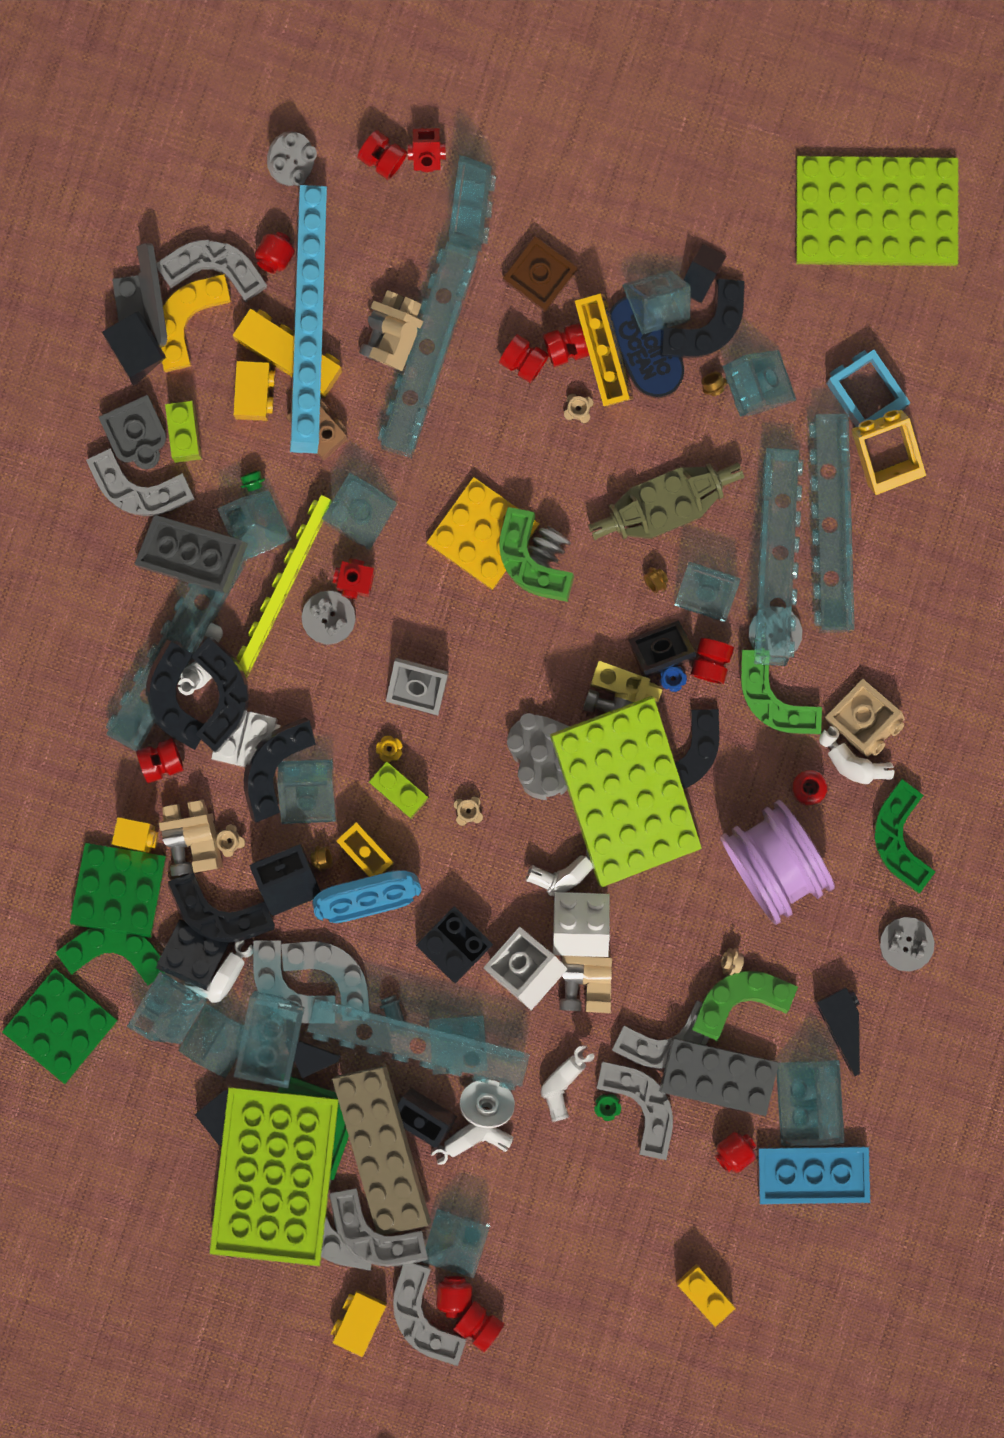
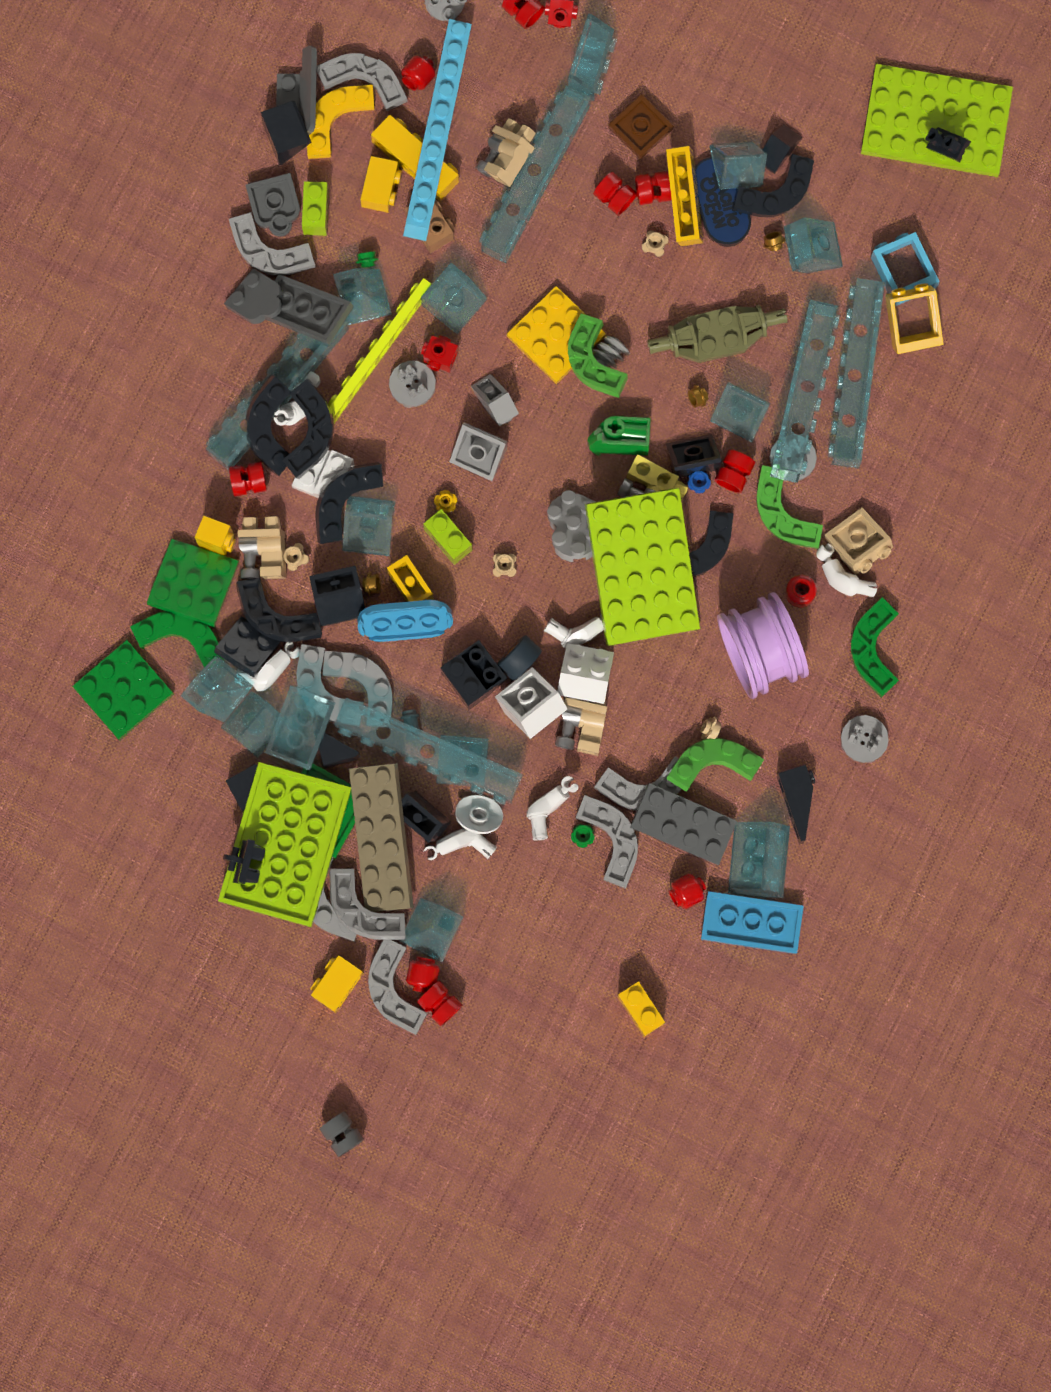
camera: 10 degrees right, 5 degrees down
none -> black hips [223,839,266,884]
none -> dark grey plate [224,269,283,324]
none -> light grey slope [471,374,519,426]
none -> black wheel [497,635,542,681]
none -> green piece [587,416,650,456]
none -> black hips [925,127,971,163]

